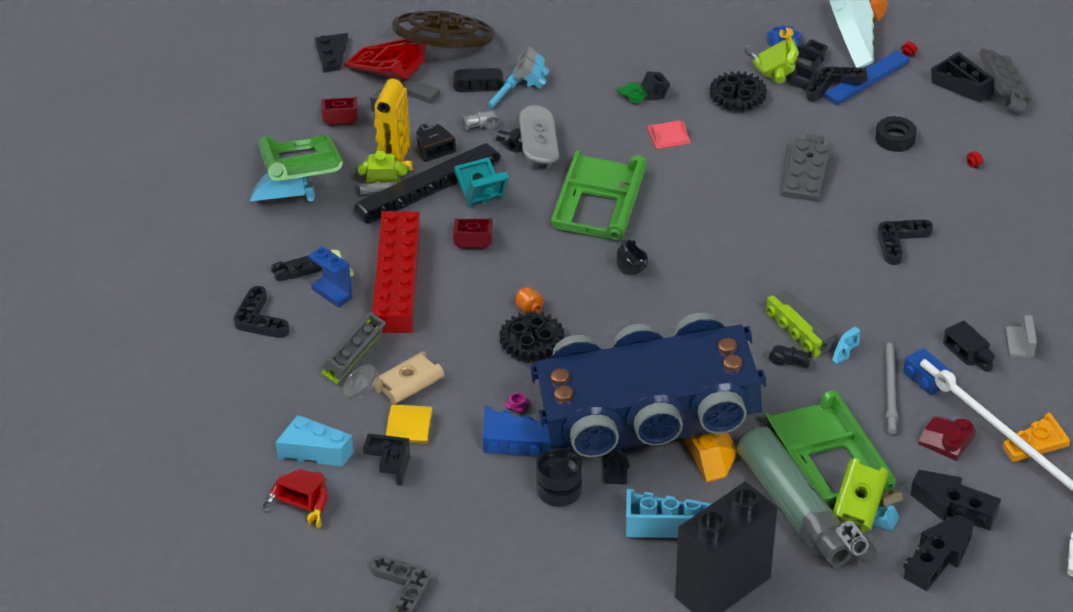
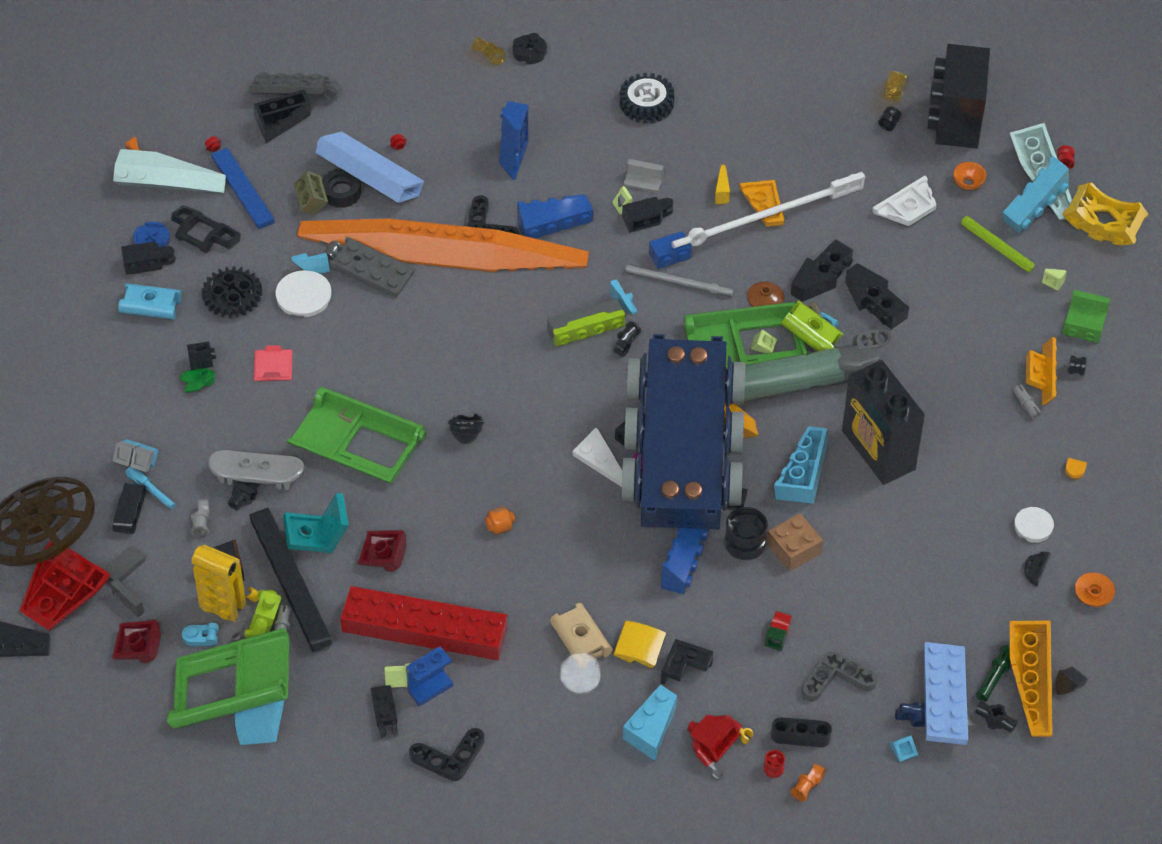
camera: 80 degrees left, 10 degrees up
dark grey piece [321,312,386,384] -> none
black gear [500,311,564,362] -> none
dark pink plate [505,393,530,413] -> none
lime torso [745,28,799,83] -> none
black beam [805,66,868,101] -> none
dark red slope [918,416,976,461] -> none
none -> medium azure piece [118,283,182,320]
none -> black hinge [121,241,176,275]
none -> medium azure plate [182,623,219,646]
none -> white tile [276,270,332,318]
none -> medium azure slope [291,253,330,274]
none -> olive brick [294,171,328,216]
none -> orange wedge [297,218,589,272]
none -> light blue brick [315,131,424,203]
none -> blue wedge [499,101,529,180]
none -> blue wedge [517,194,593,239]
none -> yellowish green slope [613,186,633,214]
none -> yellow slope [715,164,730,204]
none -> dark orange dish [747,281,784,307]
none -> yellowish green slope [750,330,777,353]
none -> red wheel [763,750,785,778]
none -> leg [765,611,792,651]
none -> medium nougat brick [767,513,823,572]
none -> black beam [771,717,832,747]
none -> orange connector [790,763,826,802]

